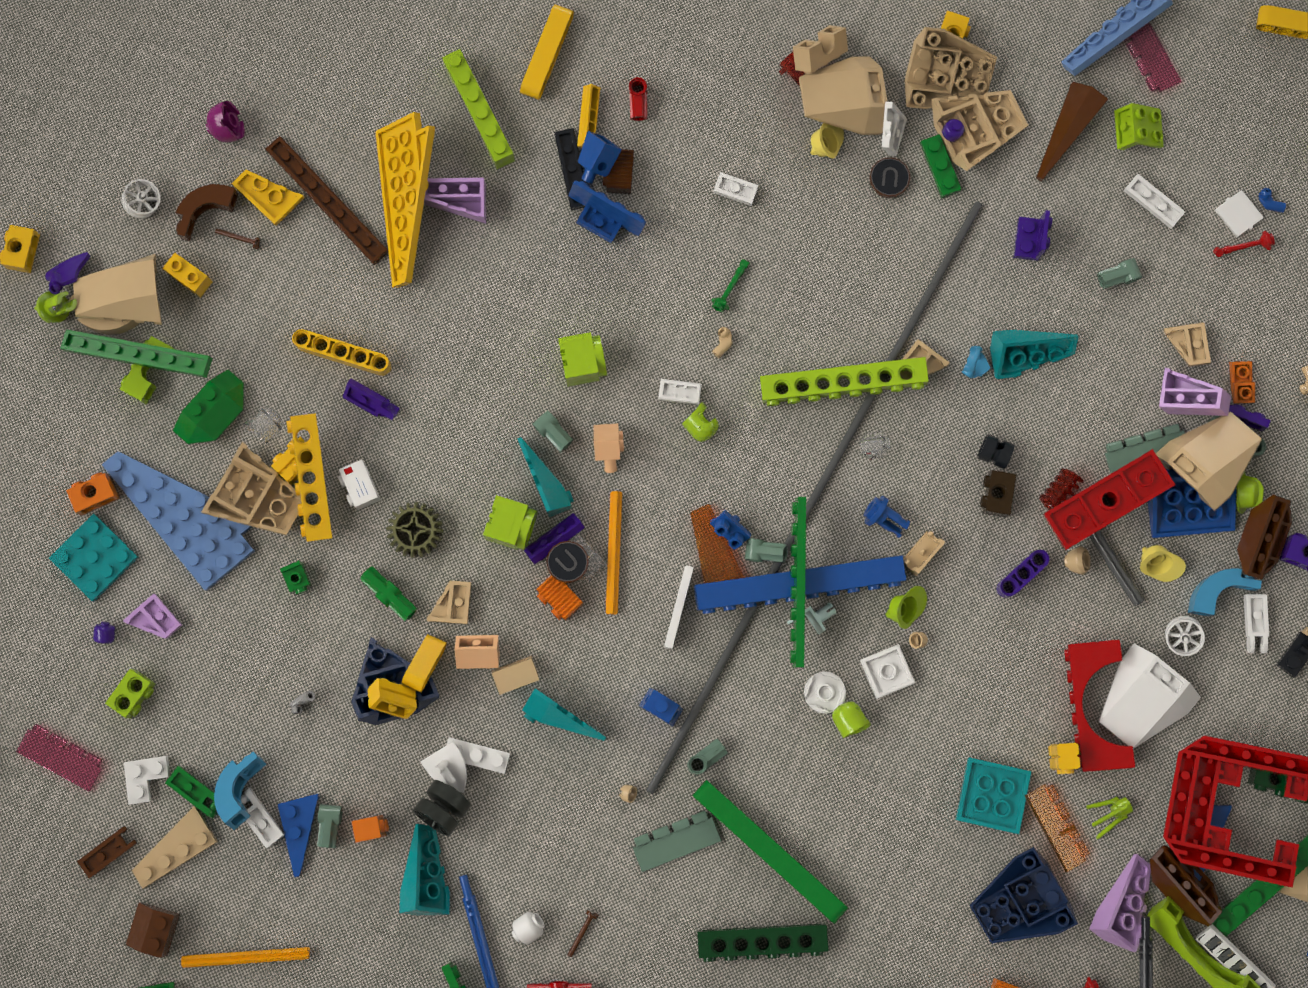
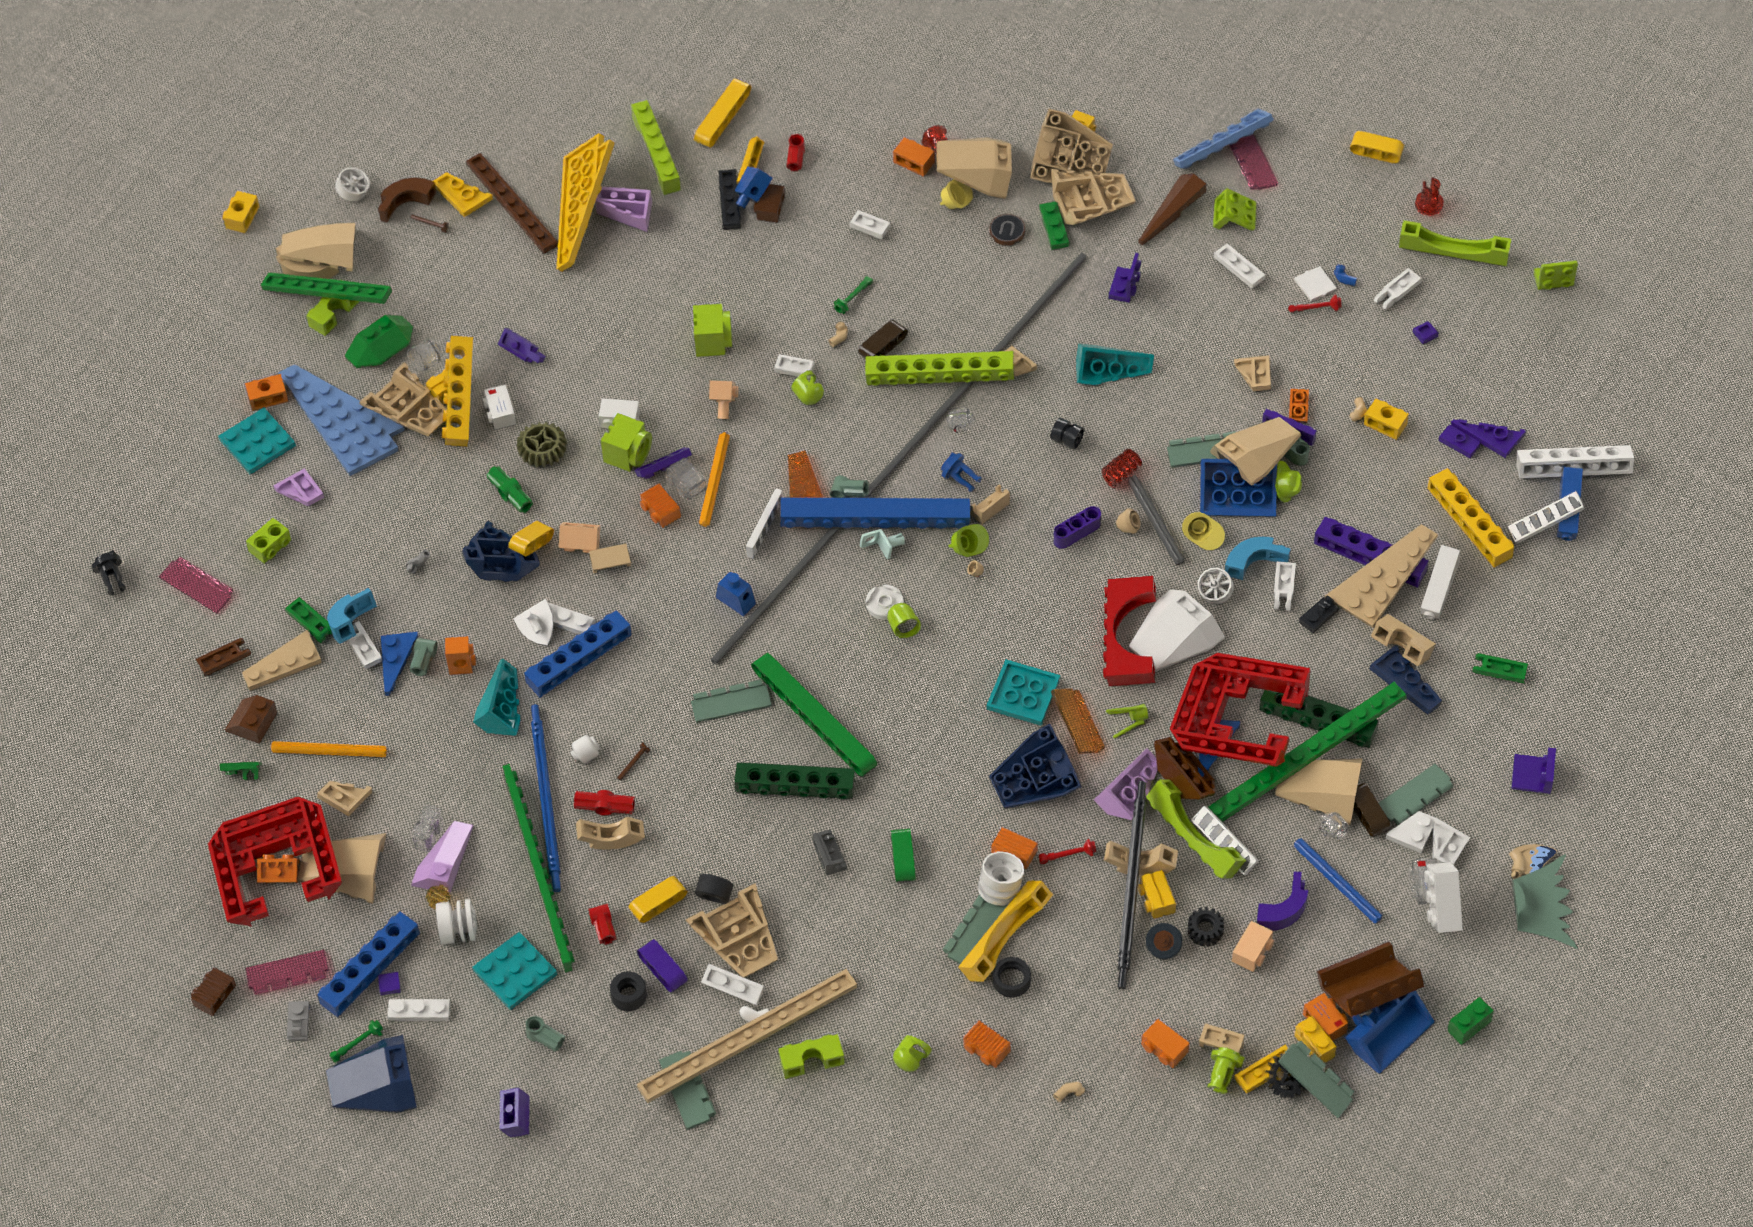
camera: 10 degrees right, 25 degrees down
lime piece [34,291,77,323] -> none
dark purple arm [45,252,91,294] -> none
dark purple piece [93,622,115,644] -> none
white plate [124,756,170,805] -> none
yellow brick [162,253,213,298] -> none
magenta cylinder [206,101,245,143] -> none
green brick [280,561,312,595] -> none
yellow beam [292,329,392,376] -> none
yellow brick [368,678,417,719] -> none
pearl dark grey wheel [413,780,471,836] -> none
tan wing [427,581,472,625] -> none
teal wedge [517,437,574,517] -> none
teal wedge [522,688,607,741] -> none
sand green piece [532,410,573,453] -> none
black tile [546,541,589,583] -> none
blue bracket [569,181,646,243] -> none
tan hinge [619,785,637,803] -> none
sand green piece [687,739,728,775] -> none
blue hips [710,510,751,550] -> none
green plate [789,497,806,668] -> none
tan arch [793,25,848,74] -> none
white plate [860,644,915,699] -> none
white wing [882,102,907,156] -> none
dark purple piece [942,119,964,142] -> none
dark azure piece [962,346,990,378] -> none
dark brown brick [980,470,1017,518] -> none
red plate [1043,449,1175,550] -> none
yellow brick [1048,743,1080,774] -> none
sand green piece [1097,258,1142,290] -> none
lavender wedge [1159,367,1231,416] -> none
reddish brown wedge [1237,495,1292,580] -> none
none -> blue brick [524,610,632,698]
none -> white brick [599,399,640,429]
none -> dark brown beam [858,319,908,359]
none -> orange brick [893,137,935,177]

